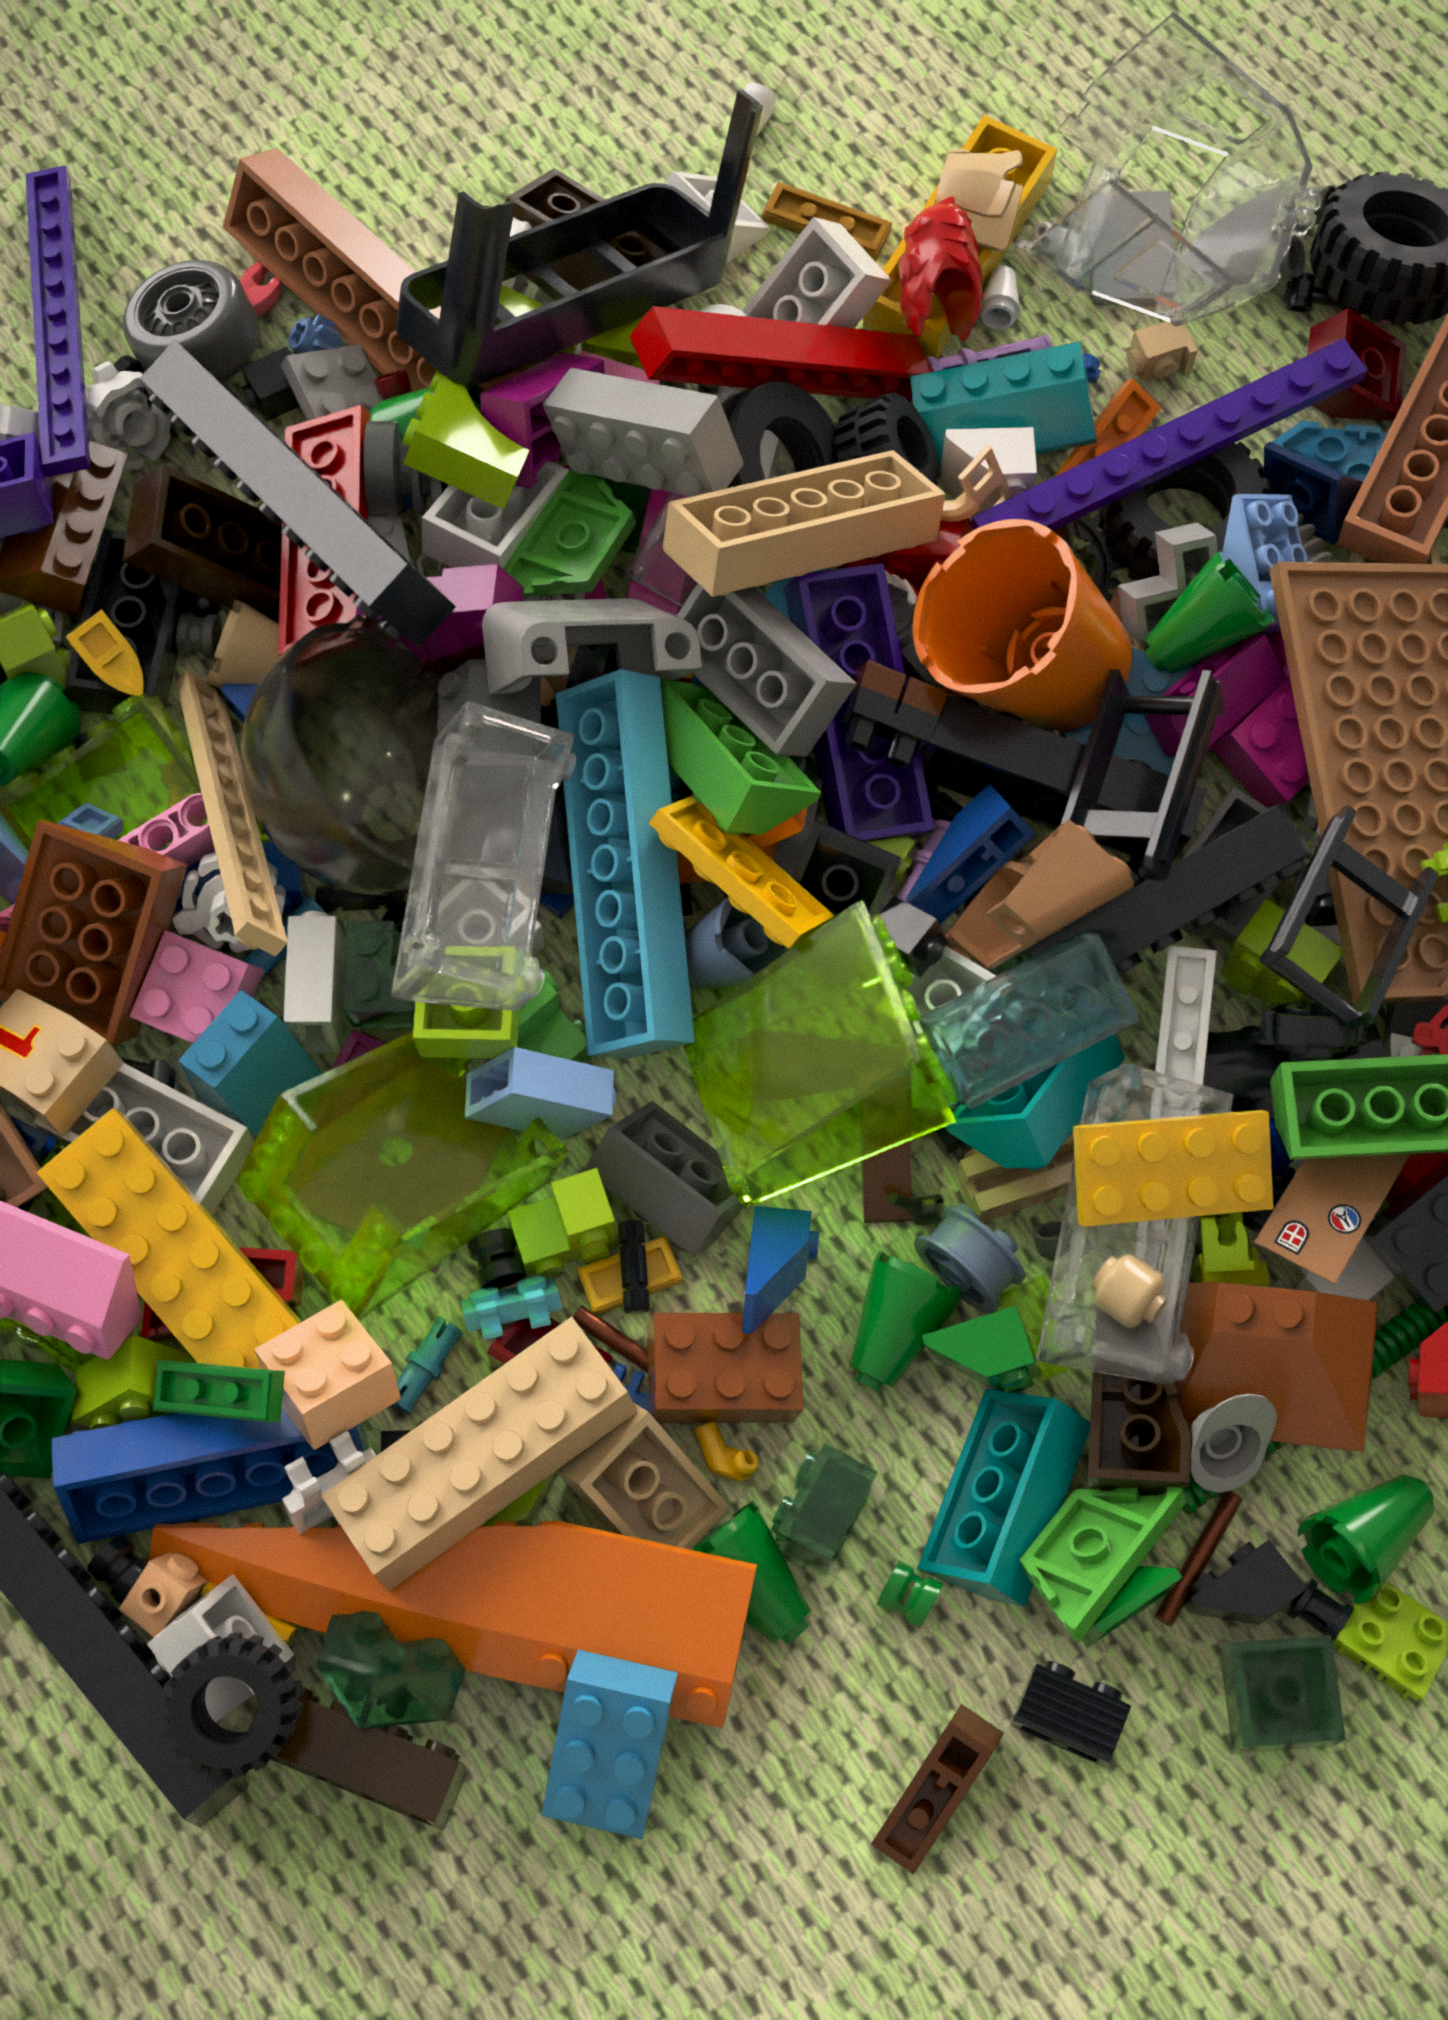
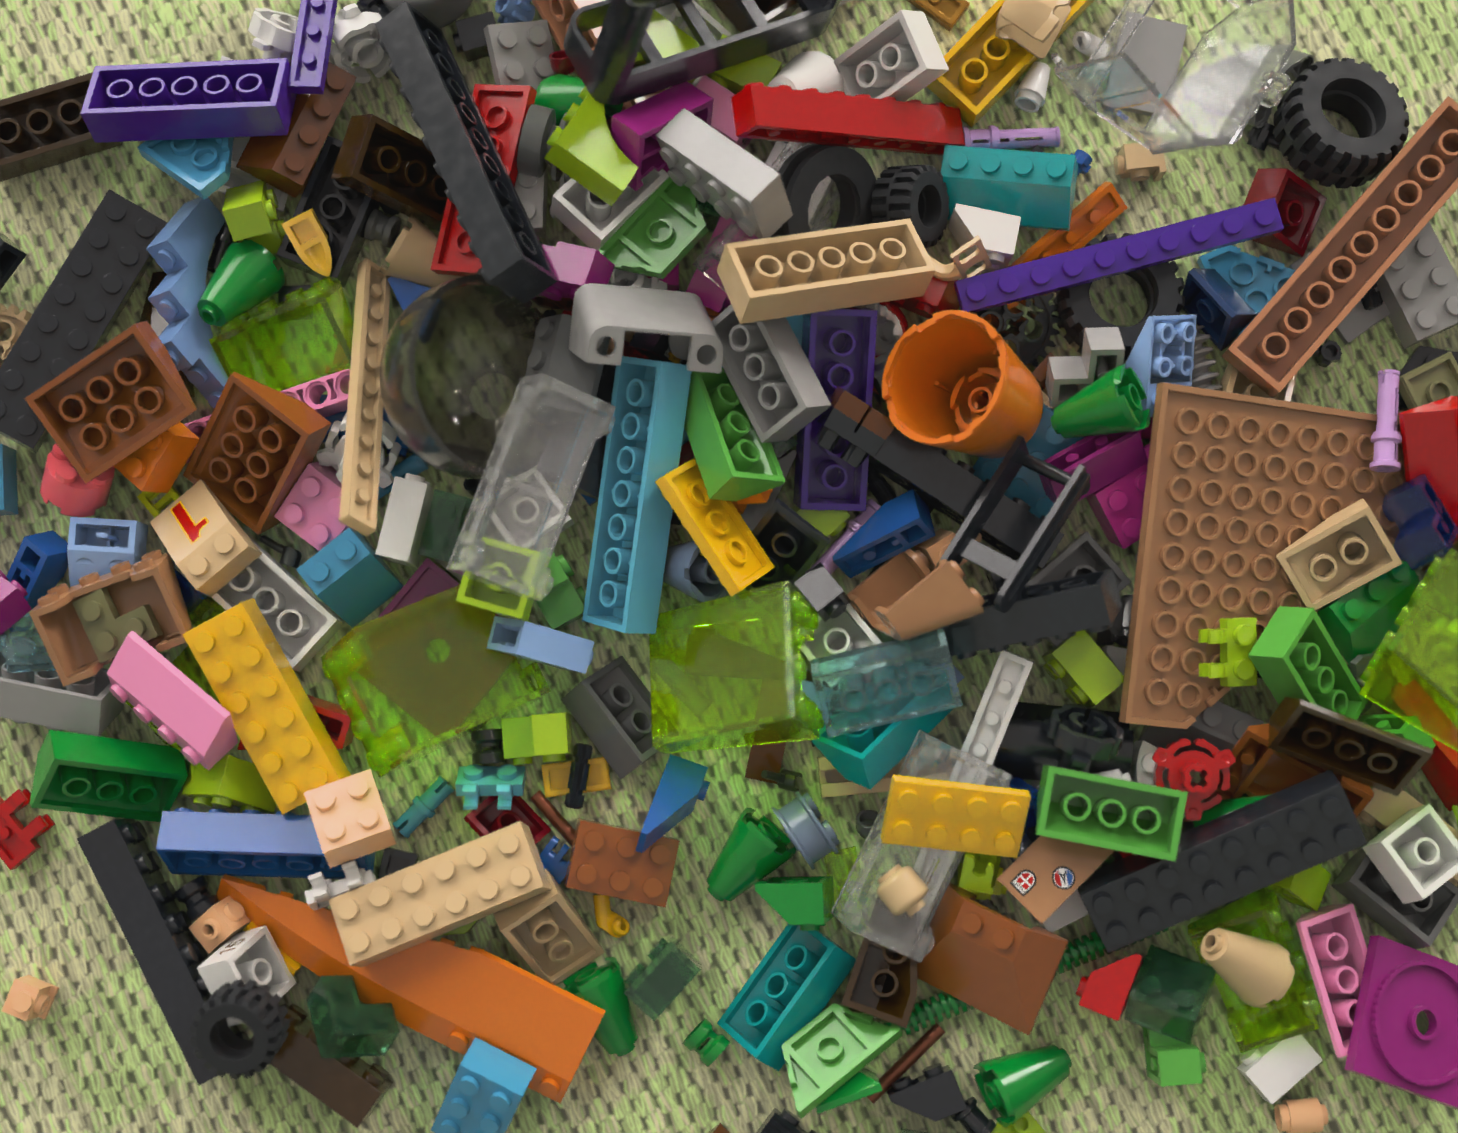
camera: 15 degrees right, 15 degrees up
medium blue tile [57,802,123,839] -> none
green tile [153,1360,285,1422] -> none
red head [898,196,983,342] -> none
light grey piece [1189,1393,1277,1493] -> none
black piece [1259,805,1438,1031] -> none

